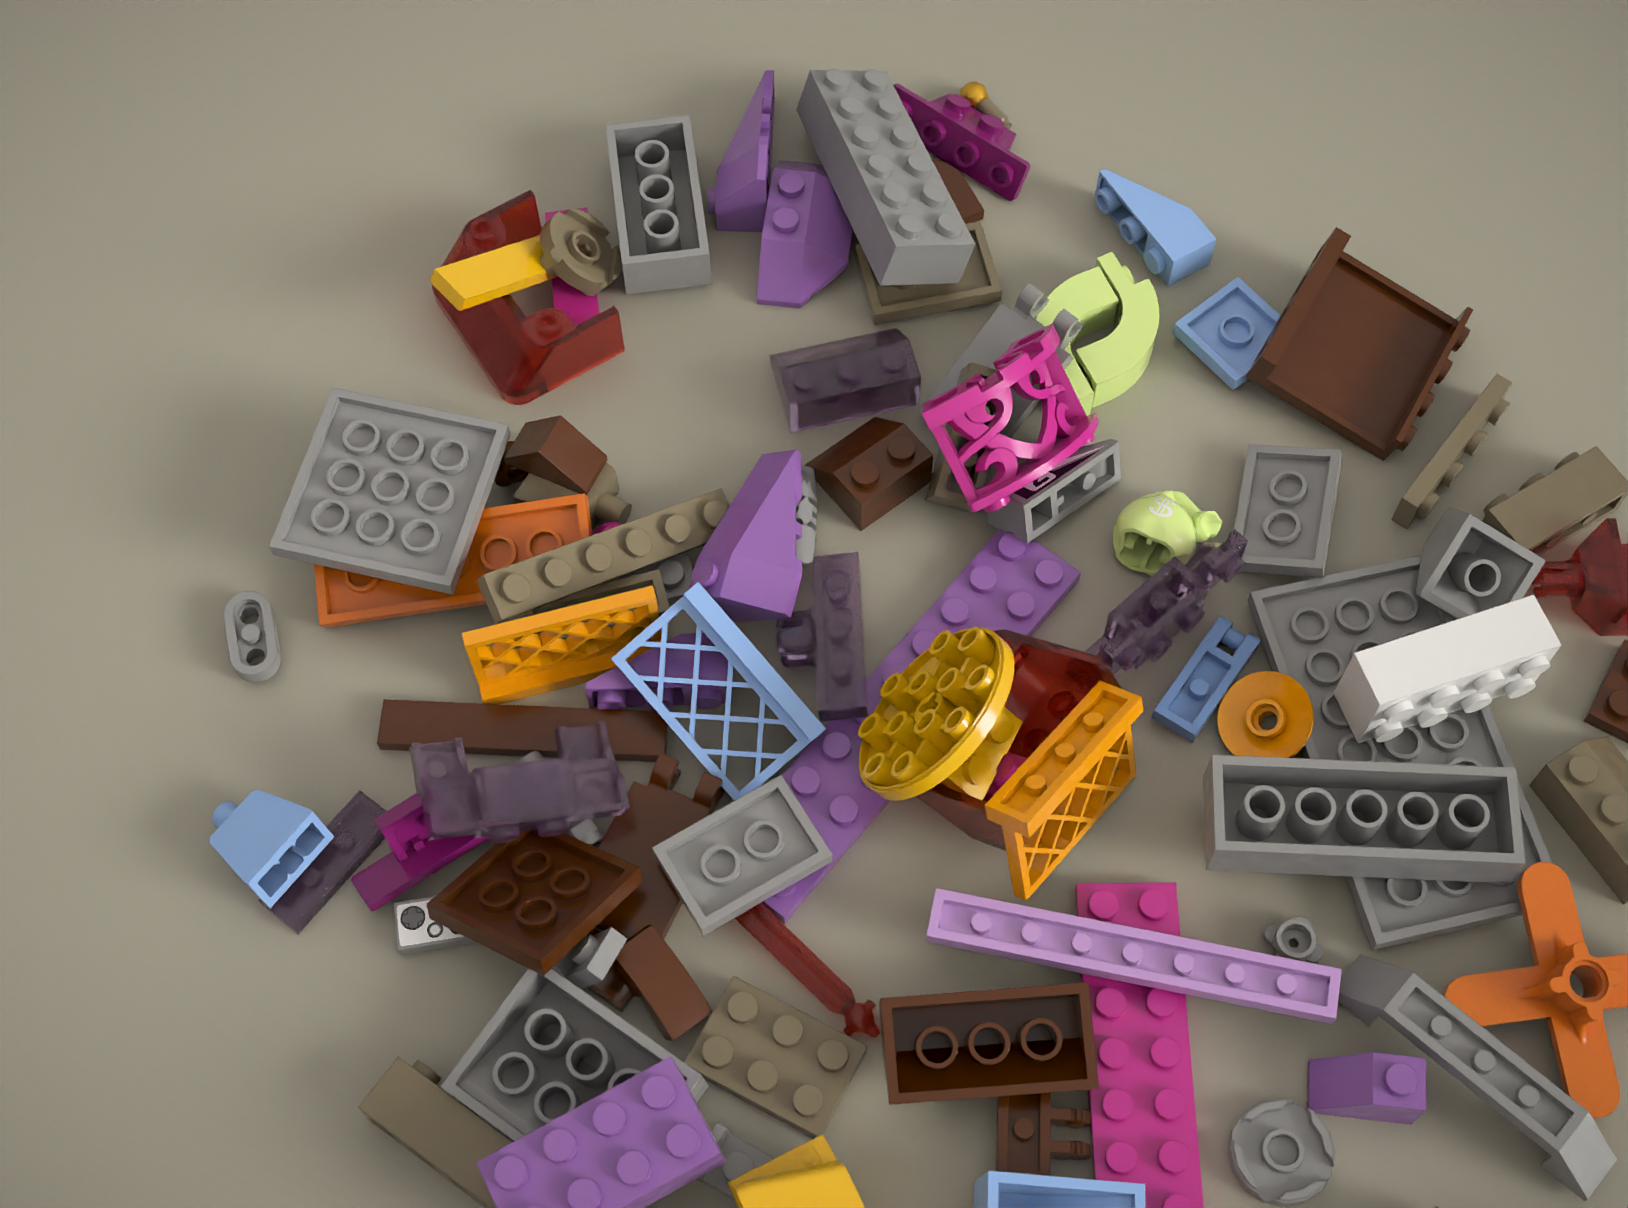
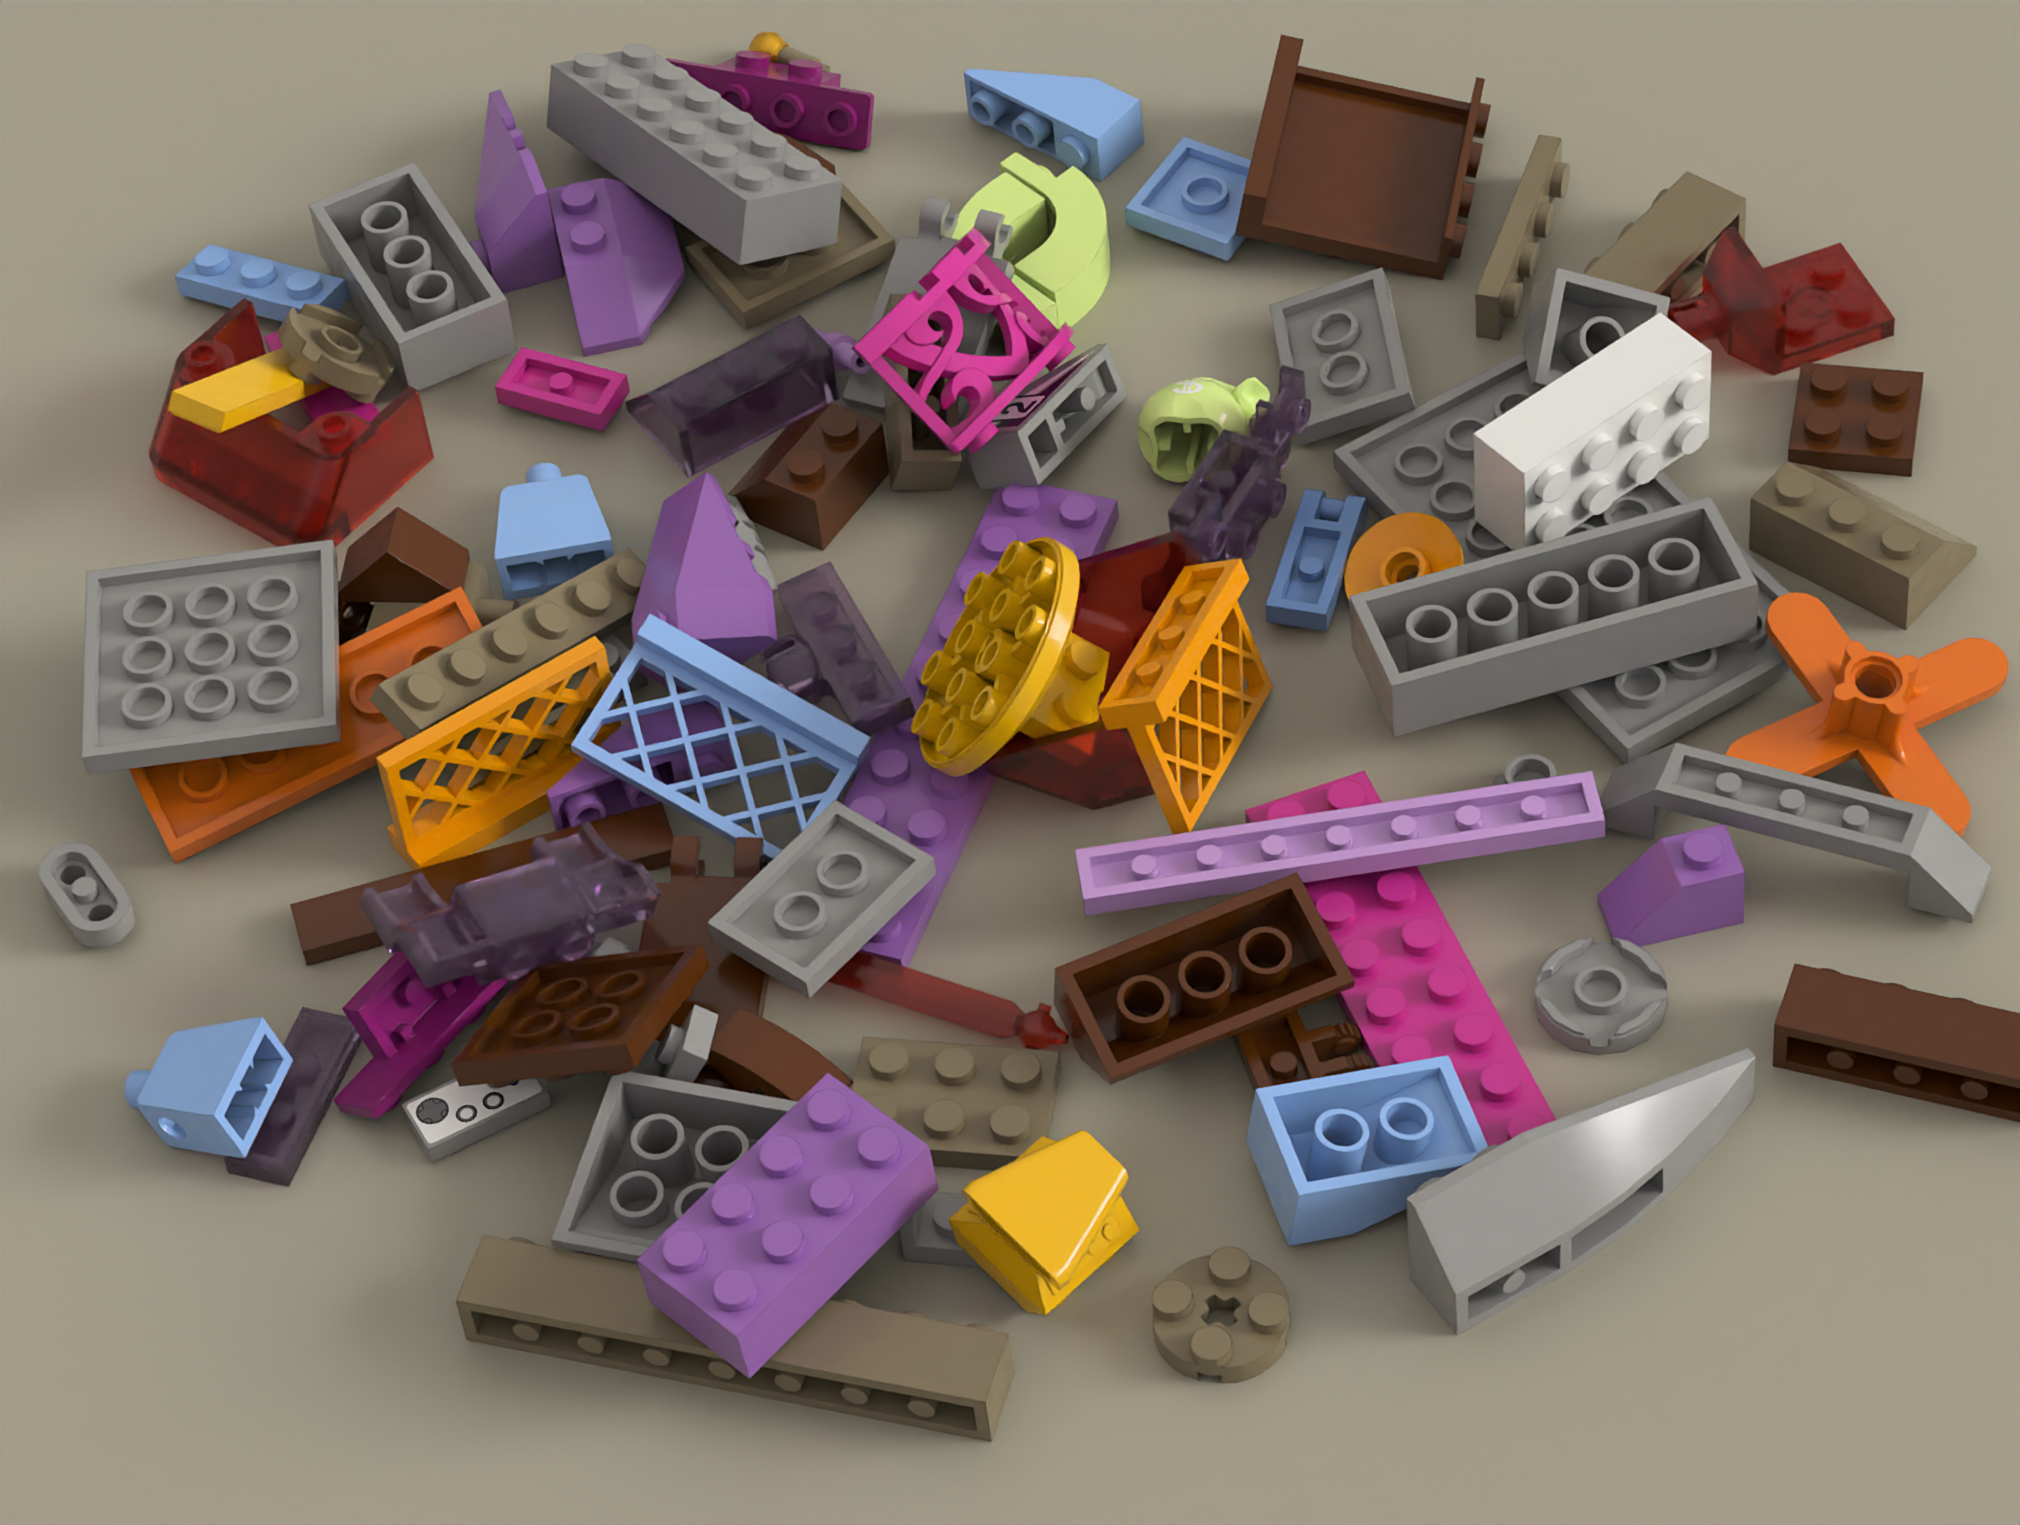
camera: 15 degrees left, 15 degrees down
none -> light blue plate [175,244,350,322]
none -> light blue torso [494,463,614,600]
none -> dark pink plate [495,347,630,431]
none -> lavender bar [806,329,871,374]

